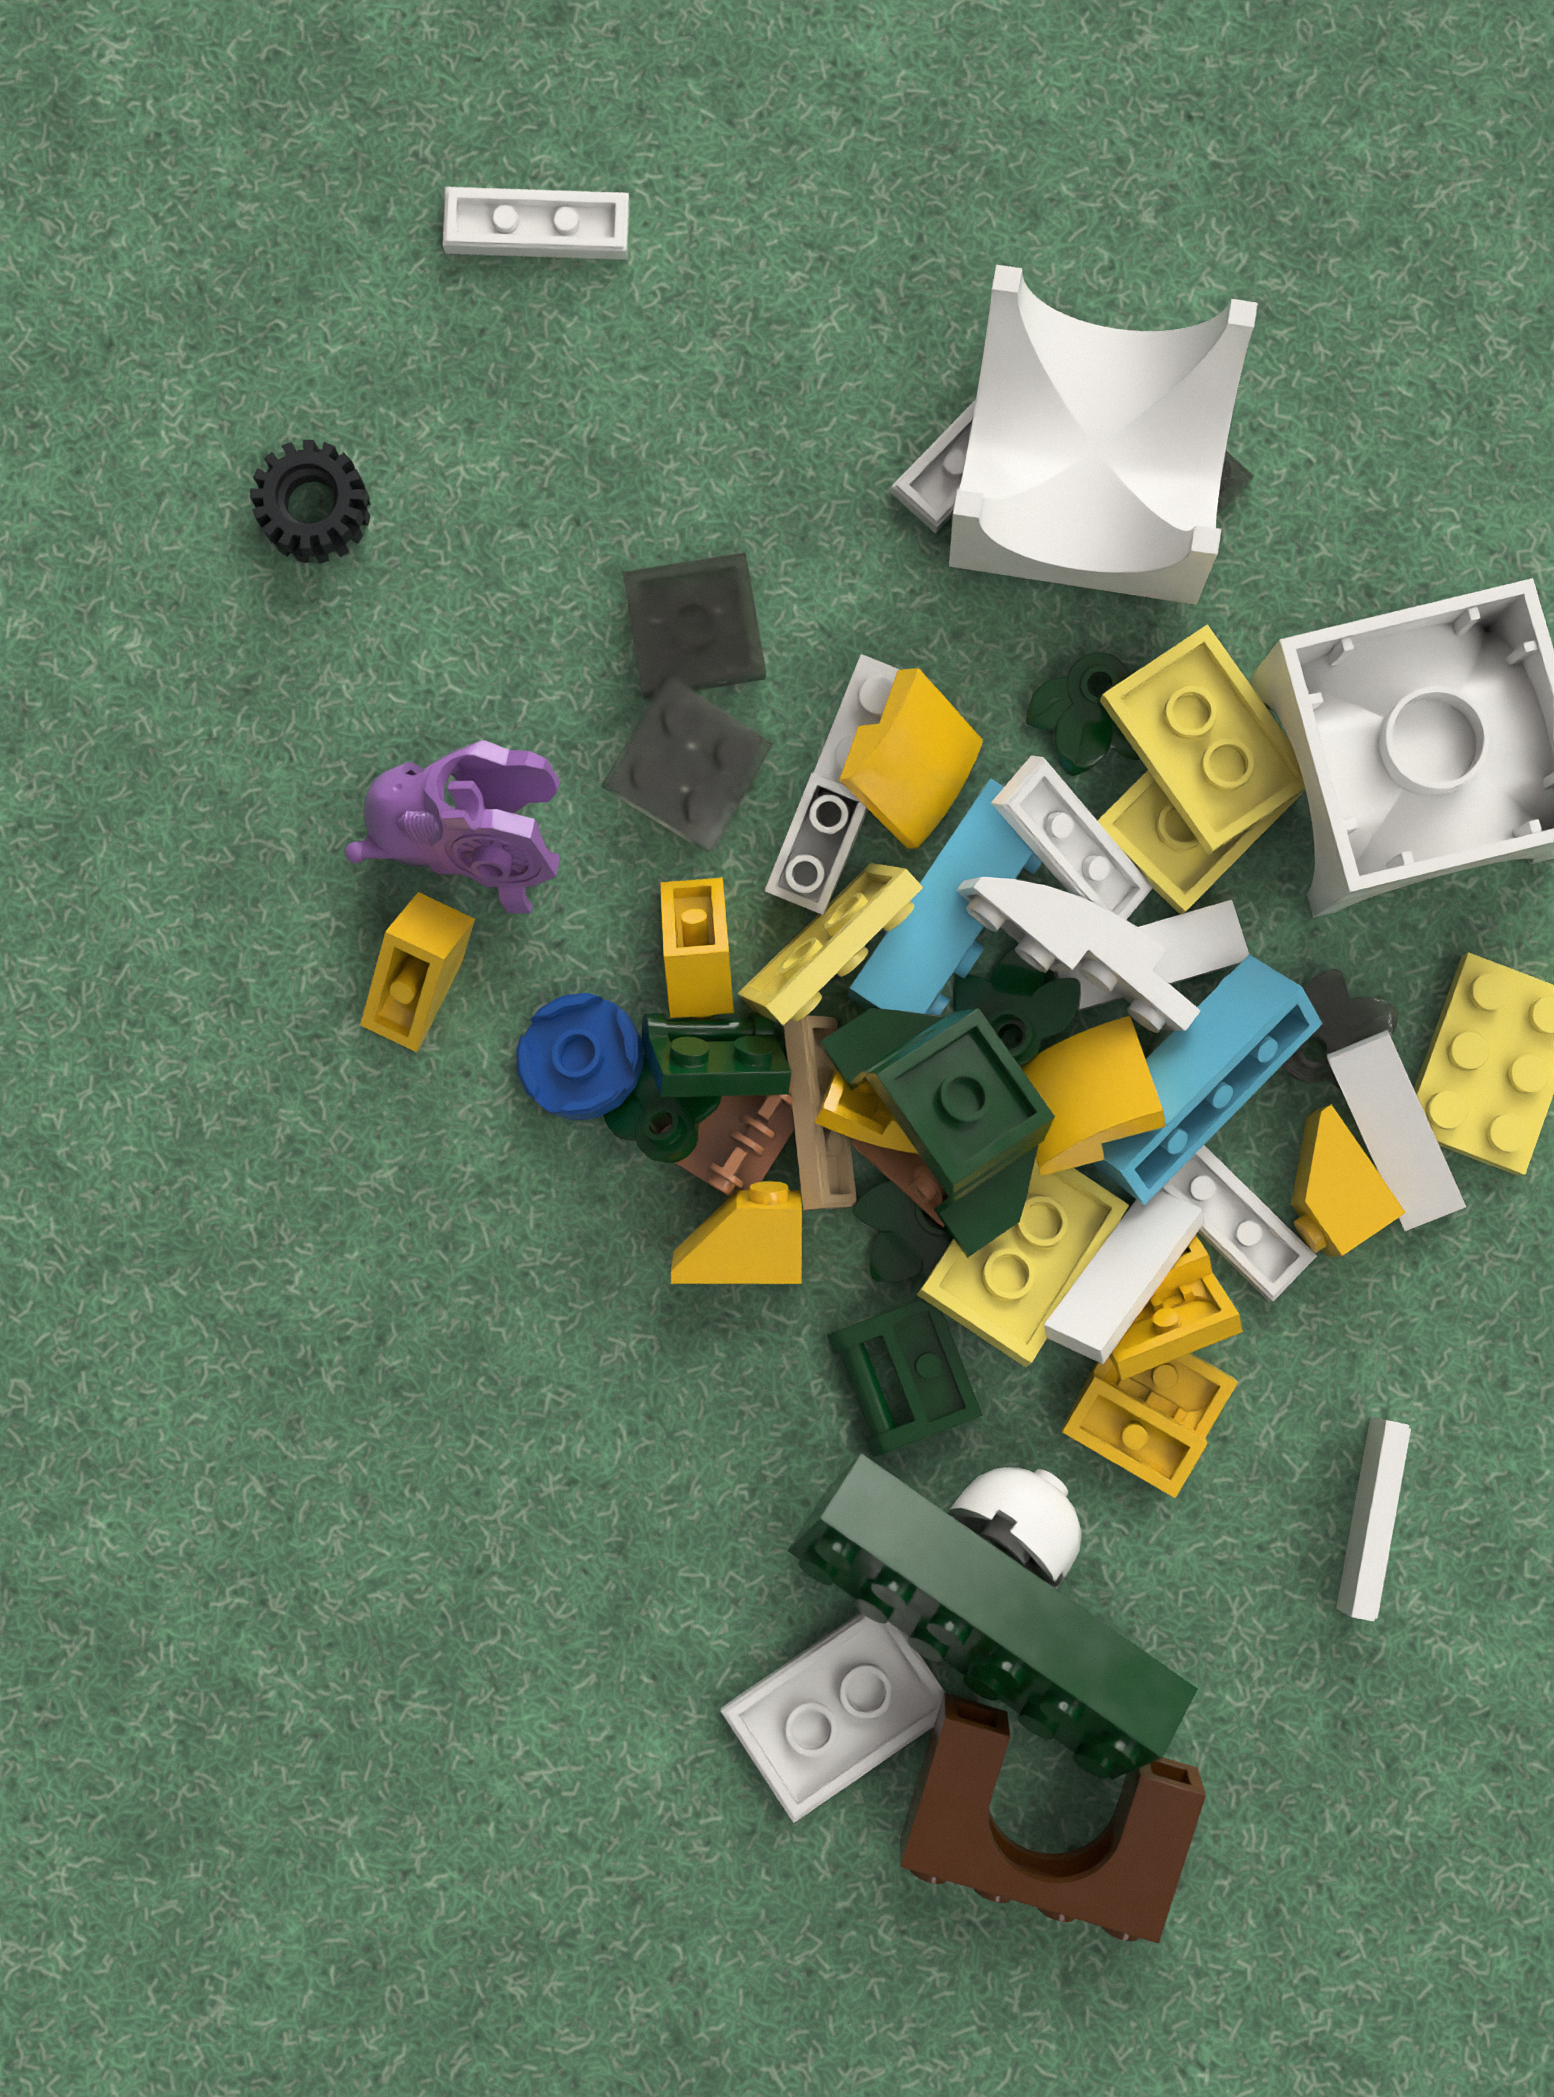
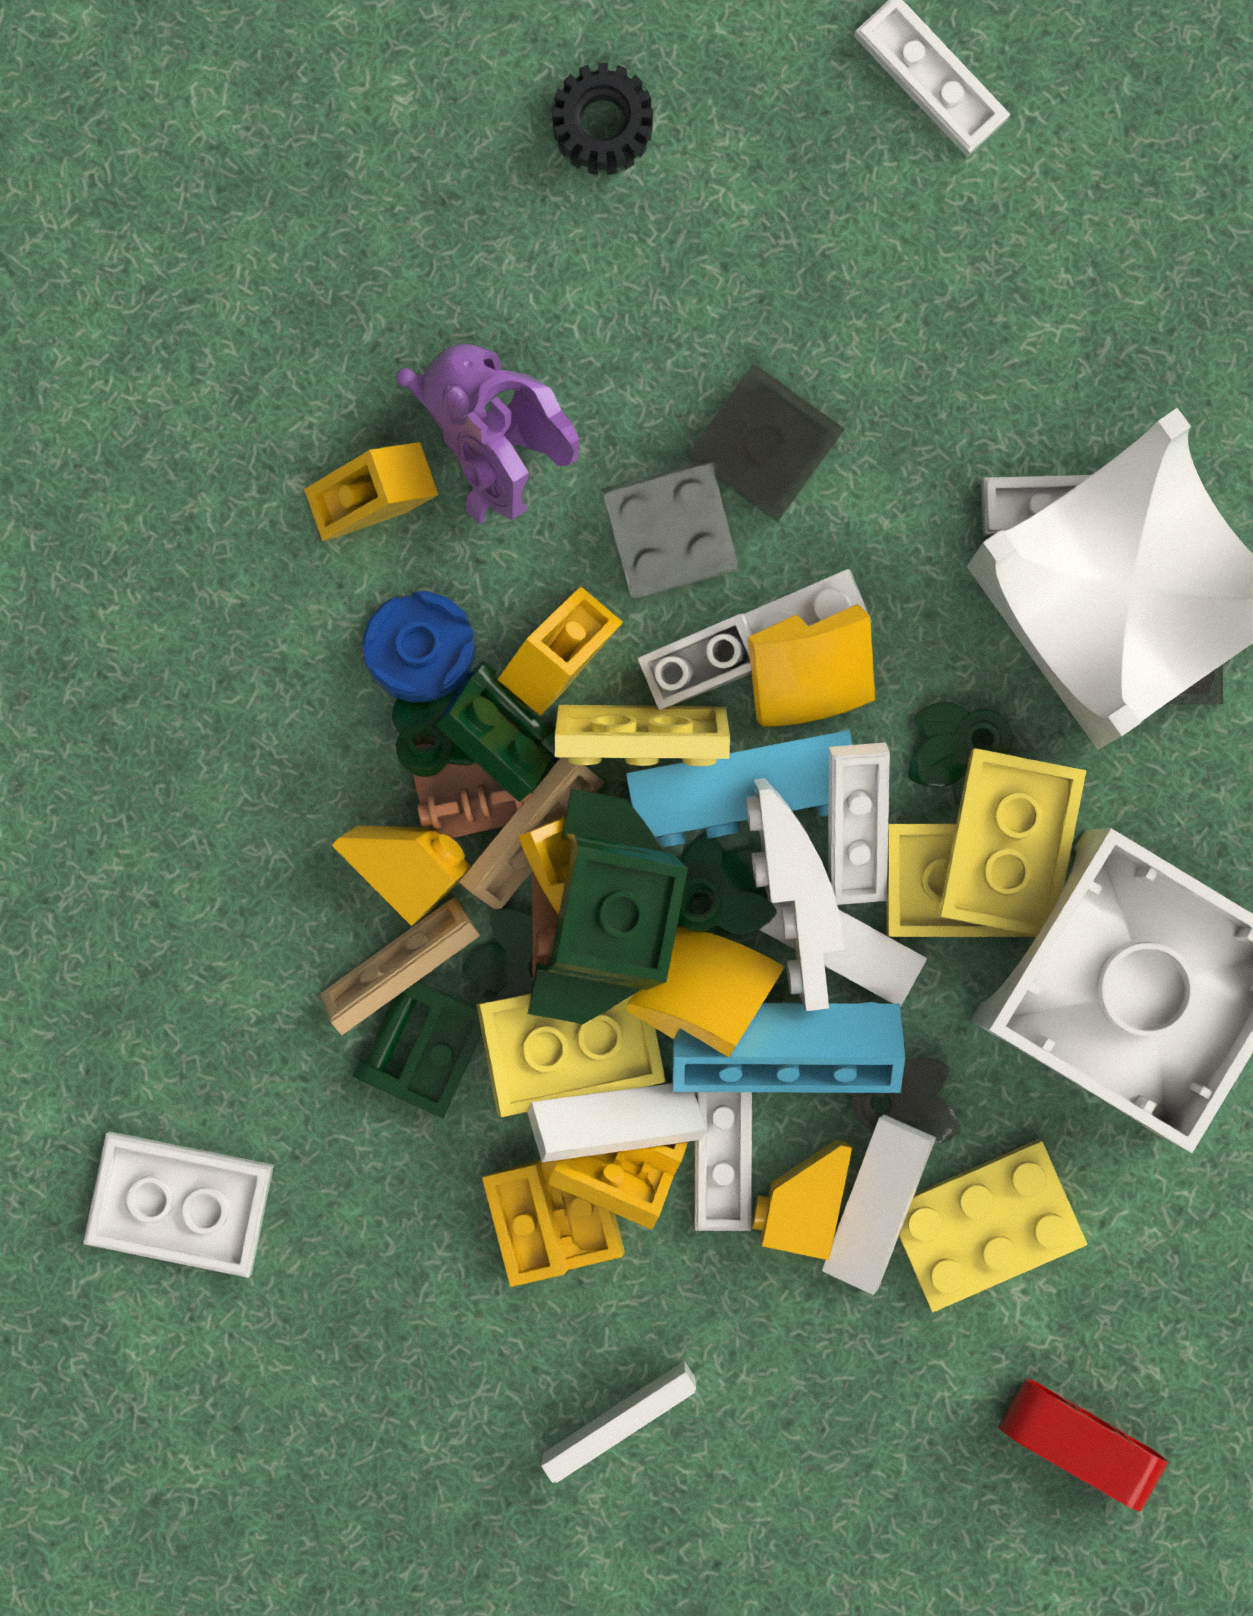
camera: 50 degrees right, 5 degrees up
dark green brick [788,1453,1198,1780] -> none
reddish brown arch [900,1693,1206,1943] -> none
white cylinder [948,1467,1082,1589] -> none
none -> tan tile [319,897,480,1035]

